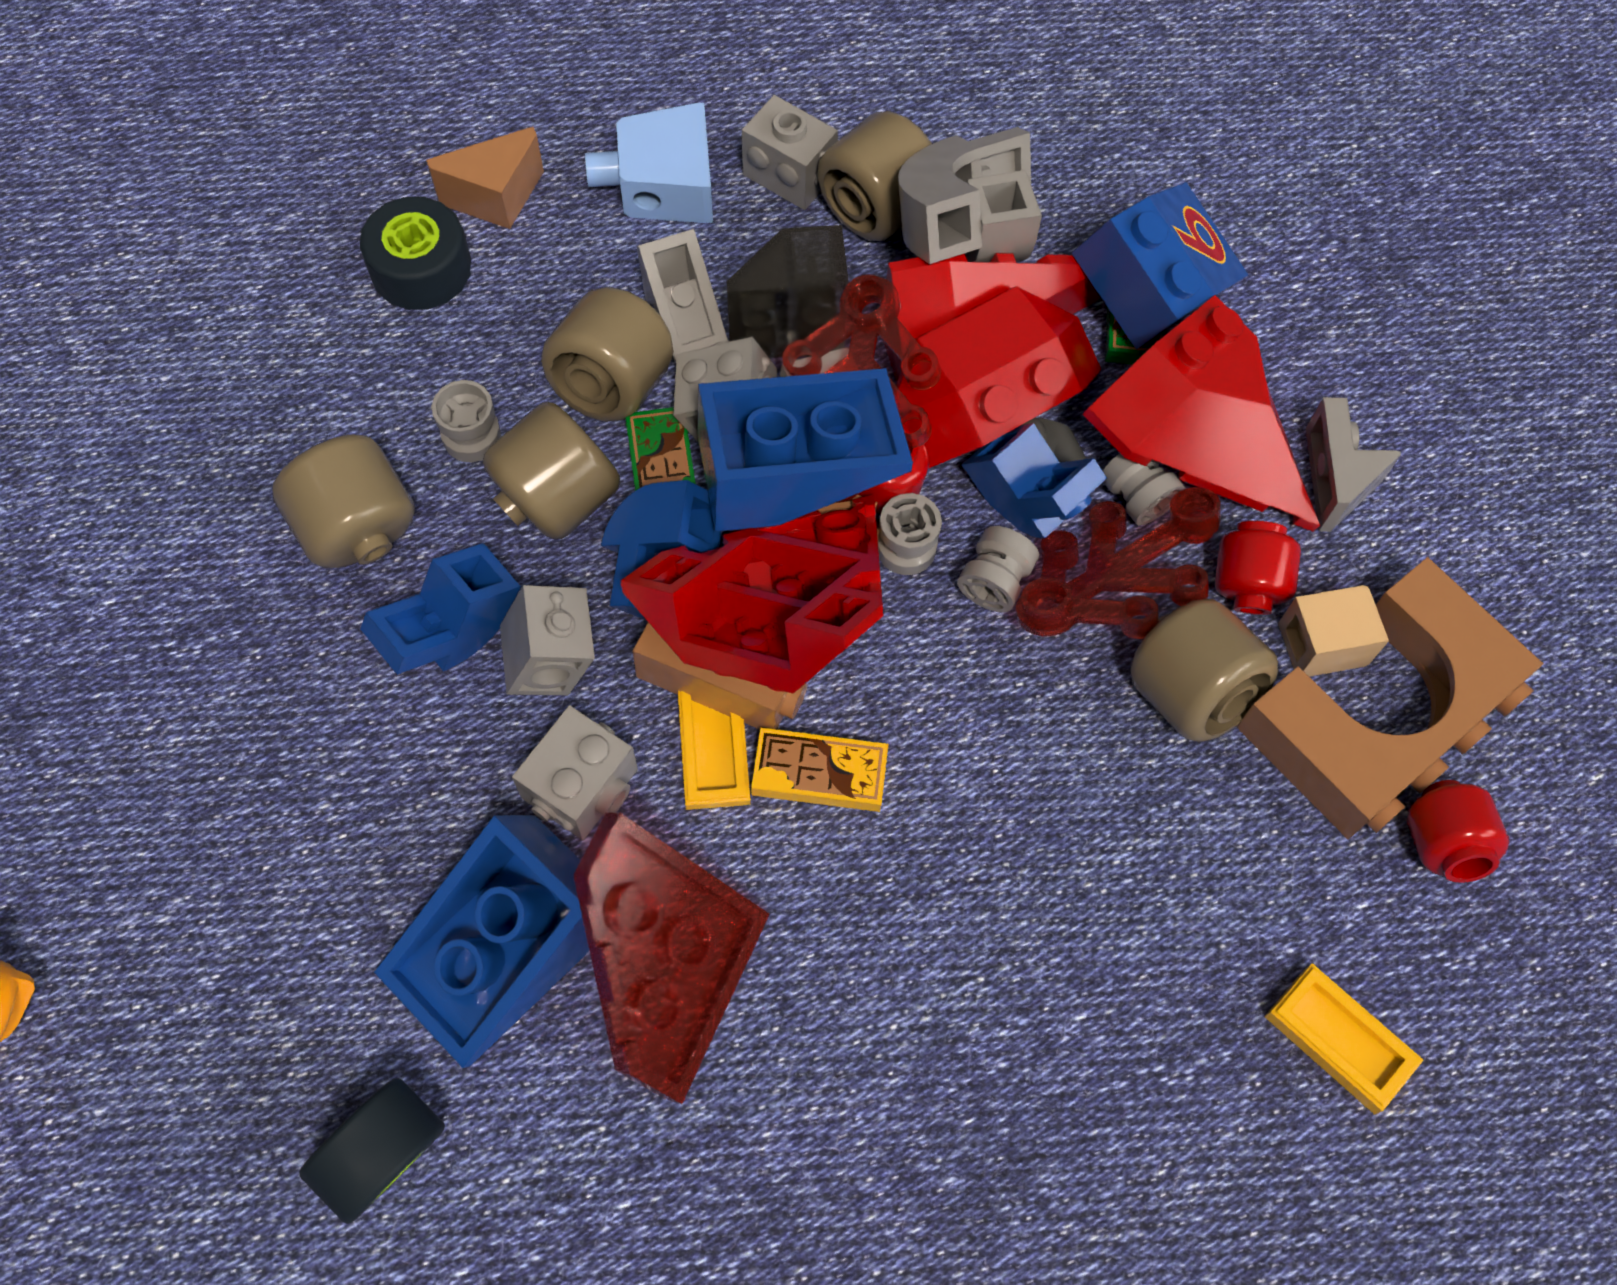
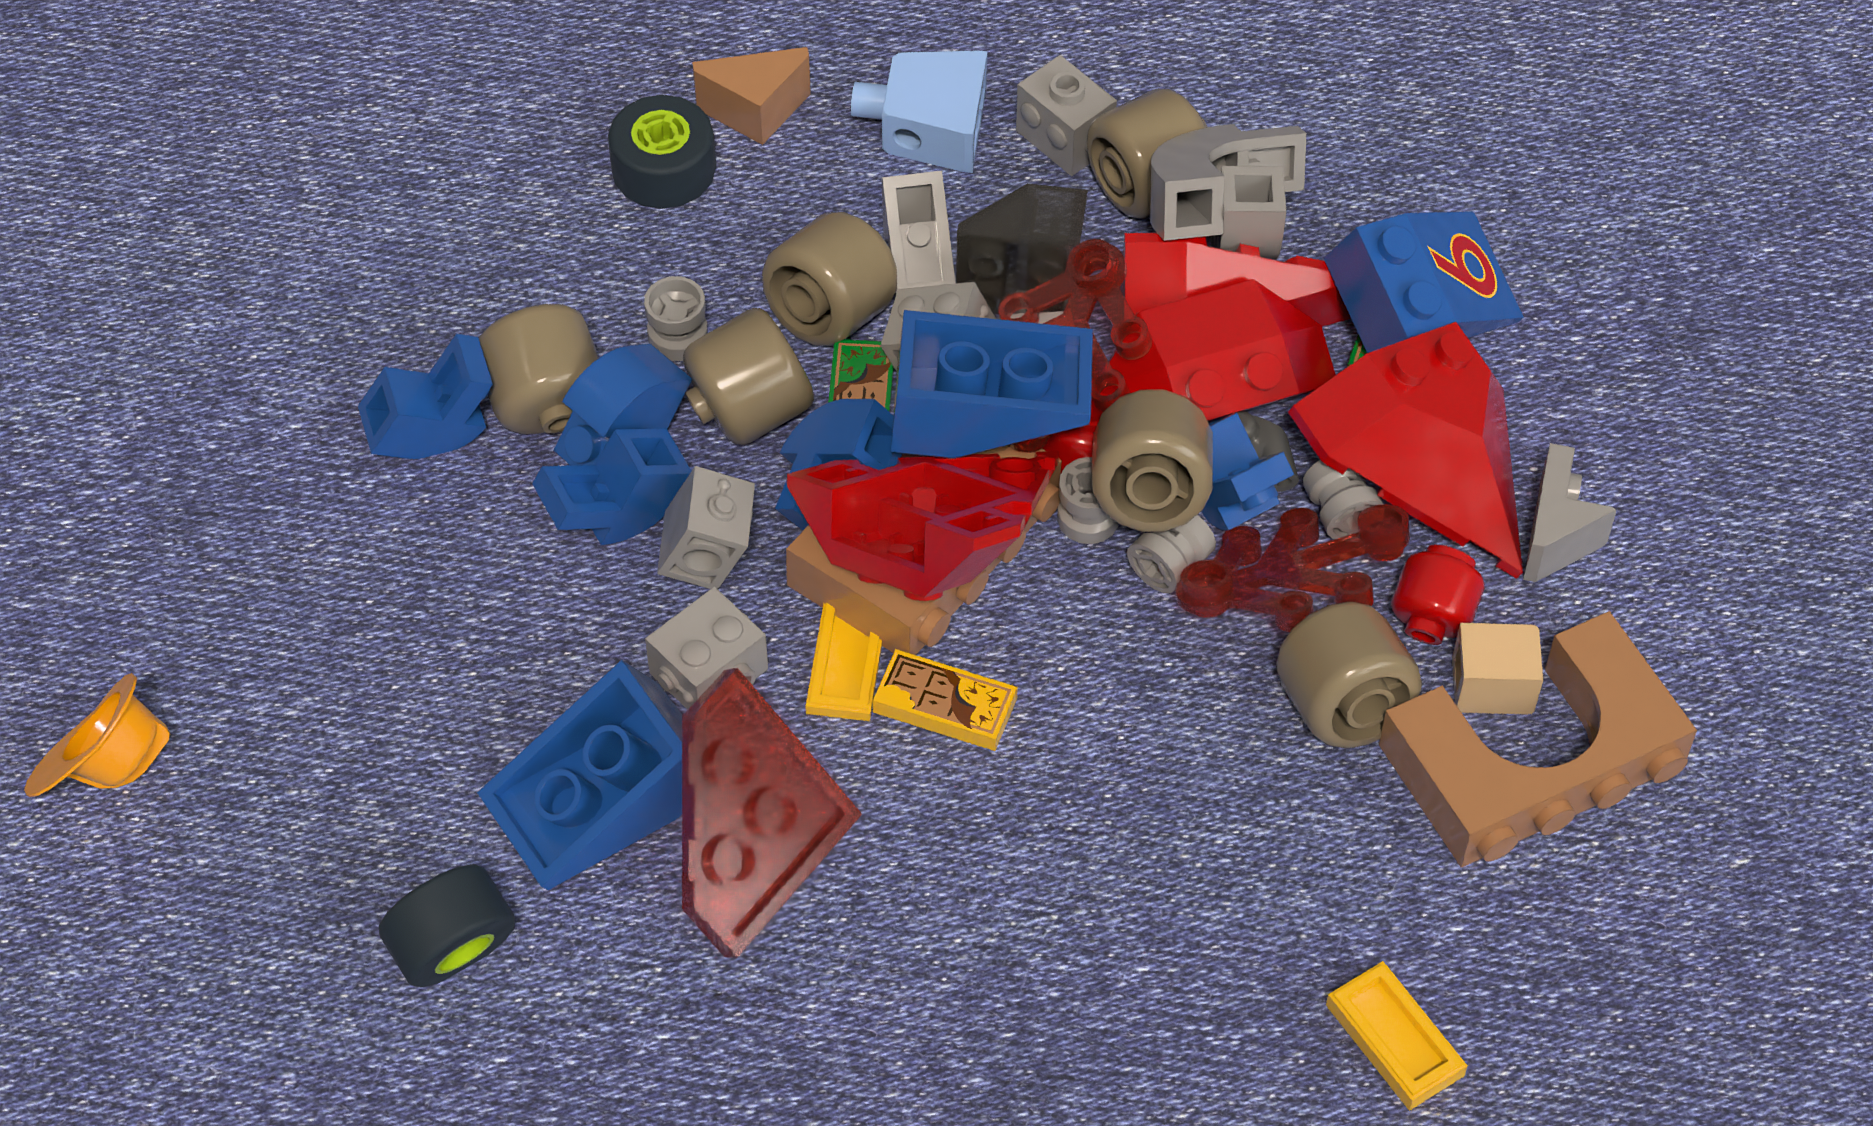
camera: 15 degrees right, 10 degrees down
red head [1407,780,1509,883] -> none
none -> blue brick [358,333,493,459]
none -> blue brick [553,344,692,465]
none -> dark tan head [1092,389,1213,532]

